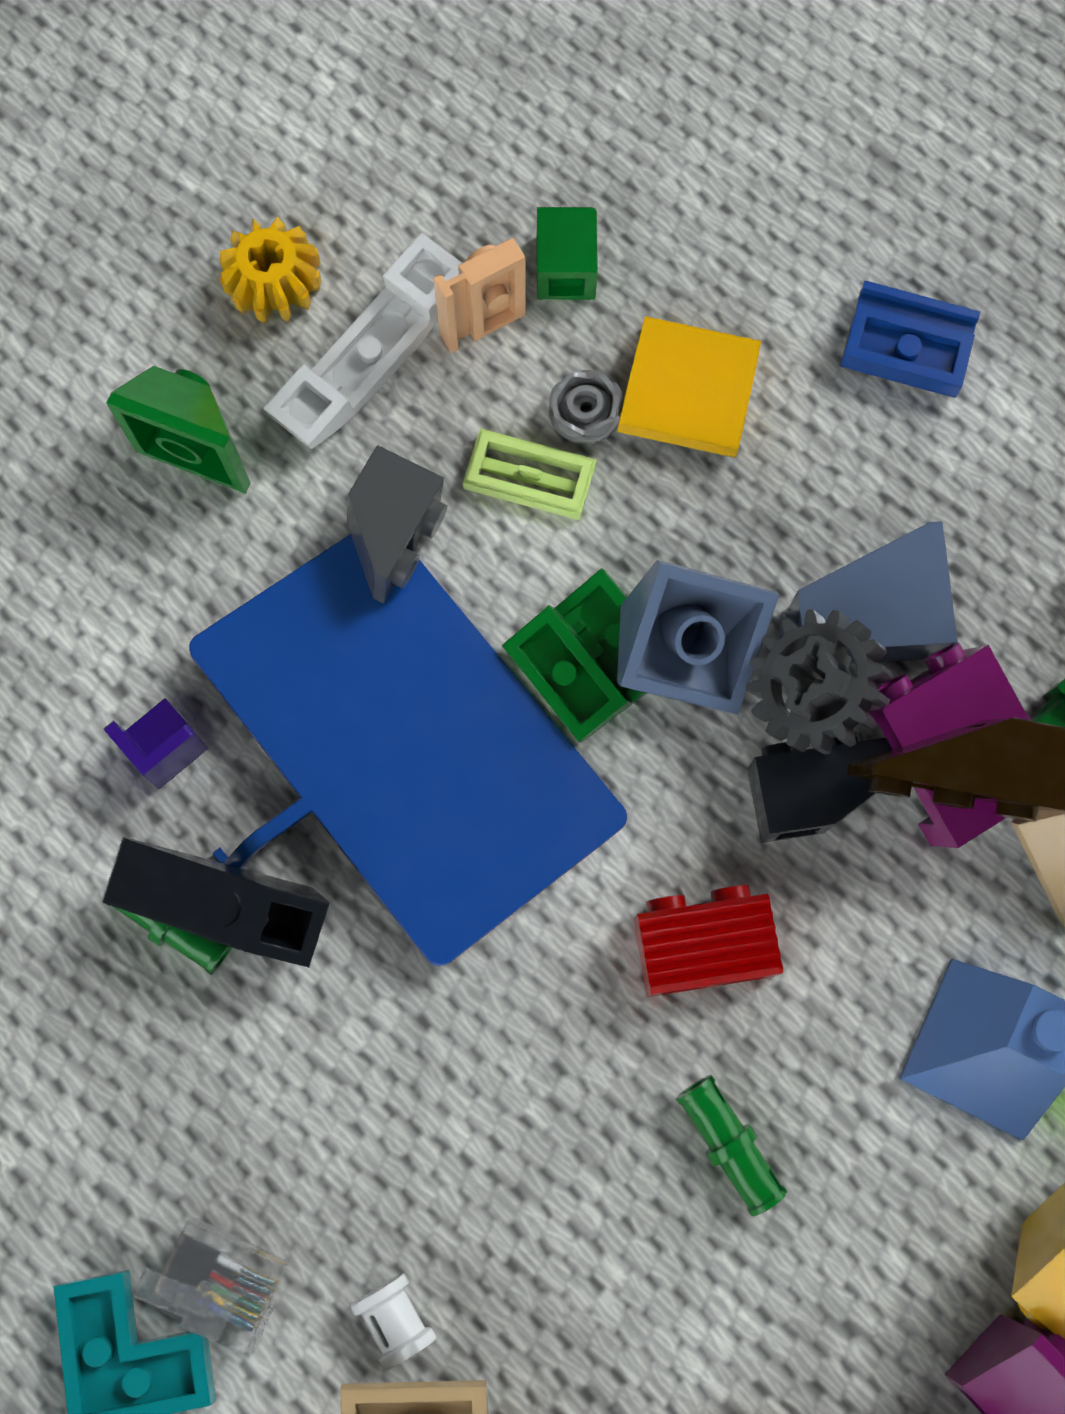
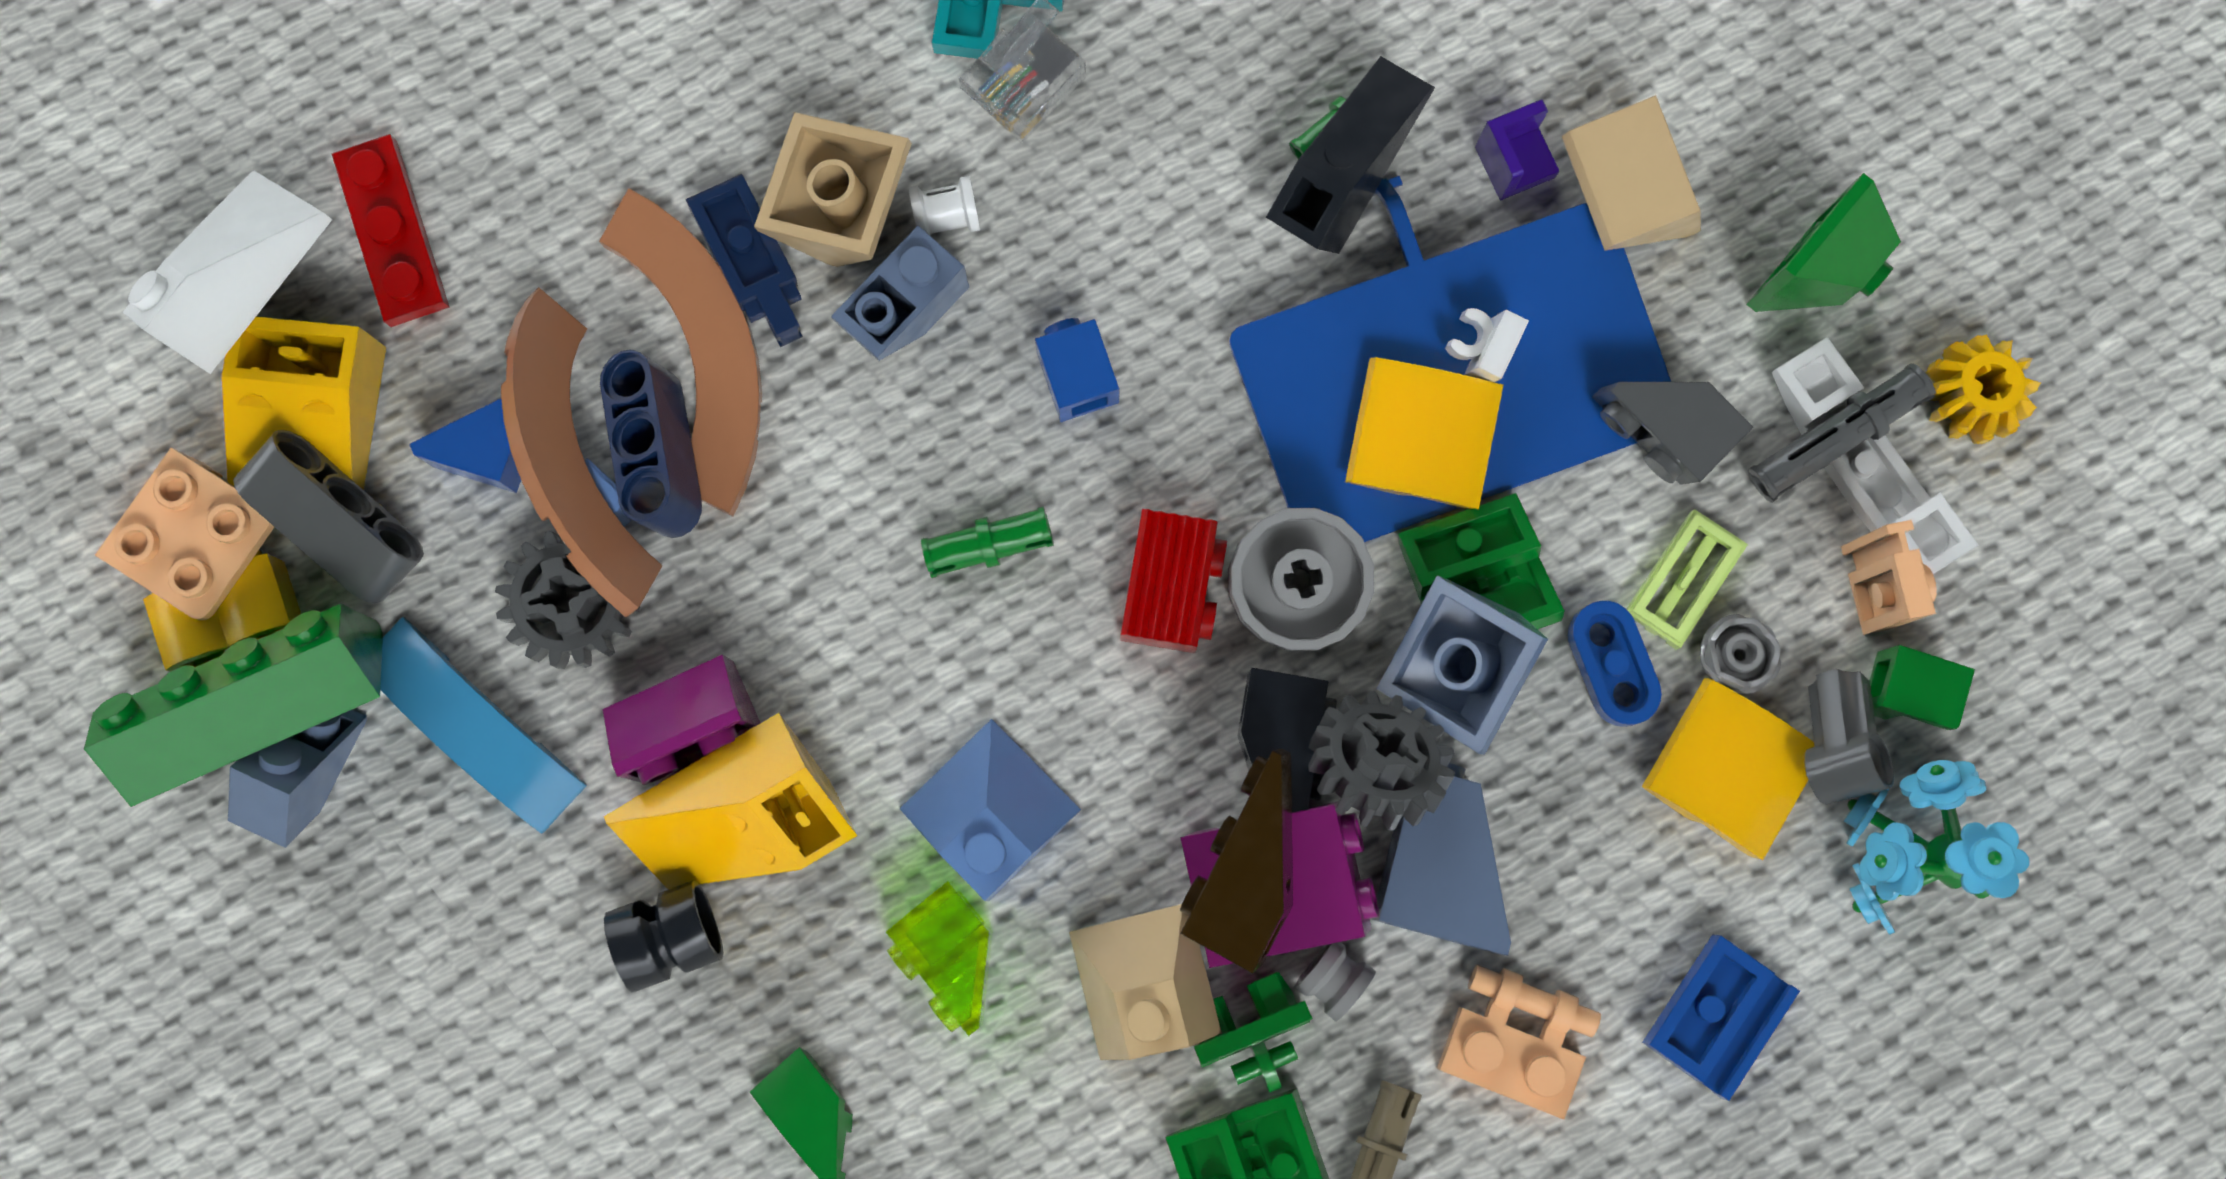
camera: 110 degrees right, 5 degrees up
none -> sand blue slope [831,226,969,361]
none -> blue brick [1035,318,1120,422]
none -> light grey wheel [1228,508,1374,650]
none -> light grey wheel [1294,942,1376,1022]
none -> yellow slope [1345,357,1504,509]
none -> light nougat plate [1437,964,1601,1120]
none -> white tile [1445,308,1529,382]
none -> tan slope [1562,95,1701,251]
none -> blue plate [1568,601,1662,727]
none -> dark grey pin [1748,363,1936,503]
none -> dark grey piece [1805,669,1894,805]
none -> medium azure plant [1843,760,2030,935]

